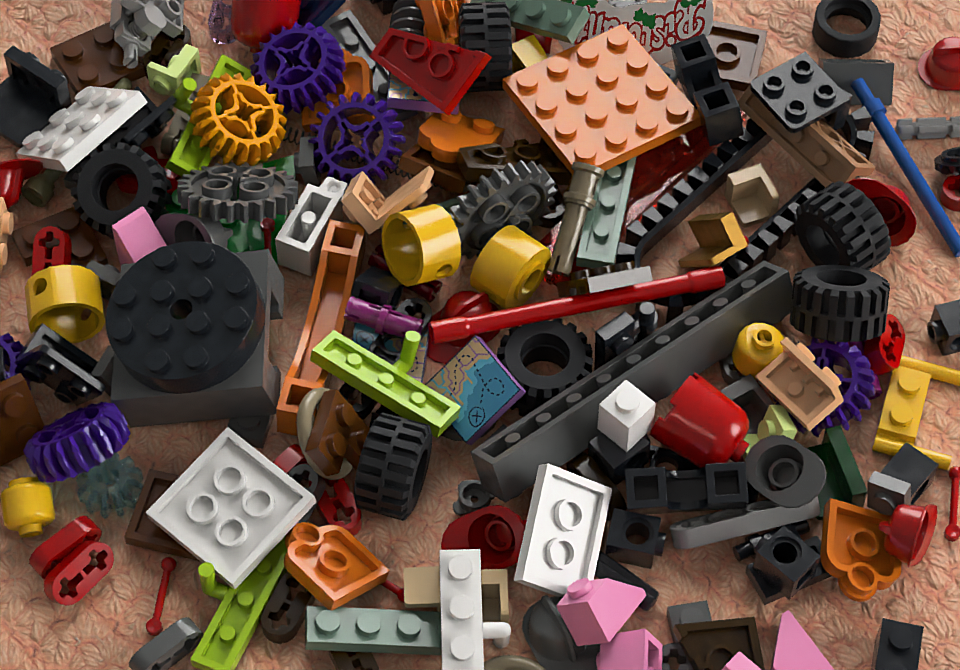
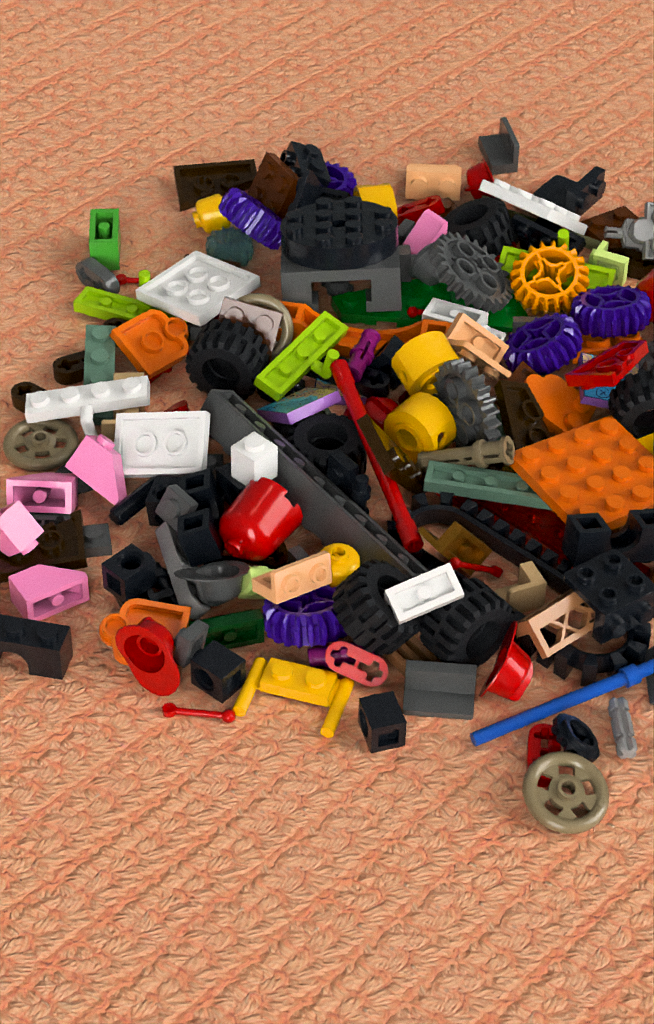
camera: 90 degrees right, 15 degrees down
red beam [29,515,102,579] -> none
red beam [44,540,114,606] -> none
none -> bright green brick [89,209,121,271]
none -> dark grey plate [155,484,199,531]
none -> white panel [383,562,464,625]
none -> dark grey panel [402,660,477,720]

